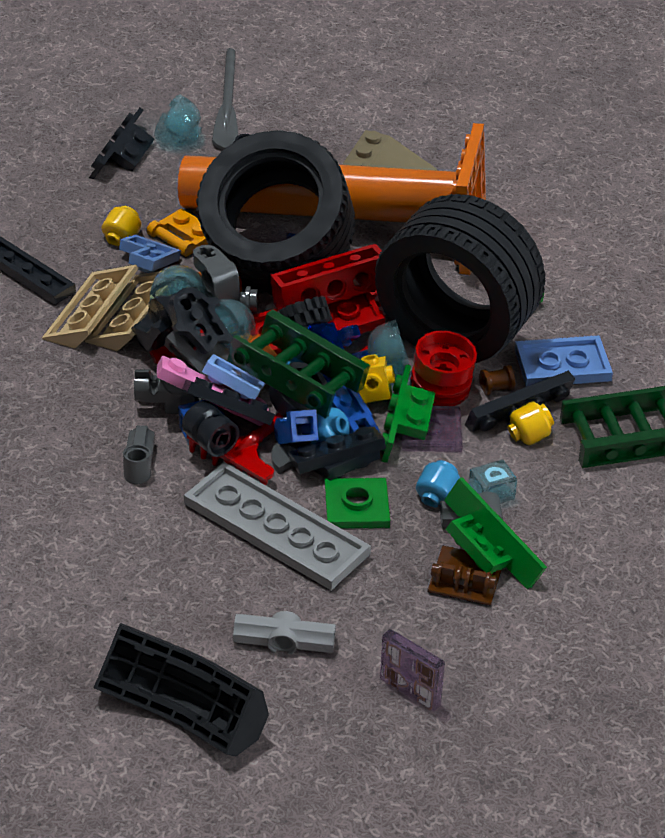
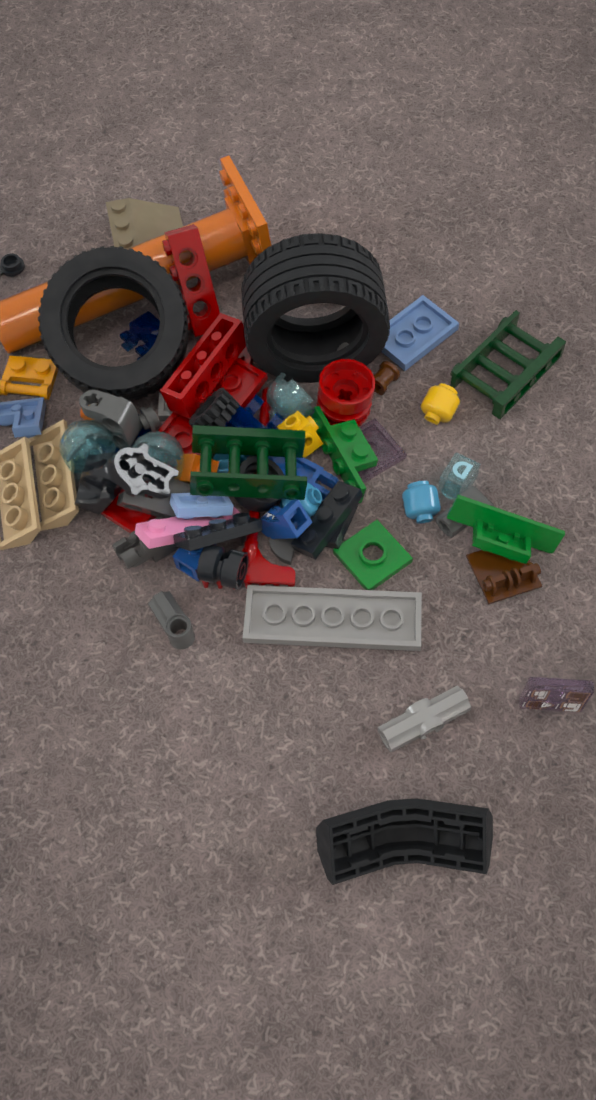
camera: 30 degrees left, 20 degrees up
black plate [465,370,575,432] -> none
none -> red brick [162,224,220,337]

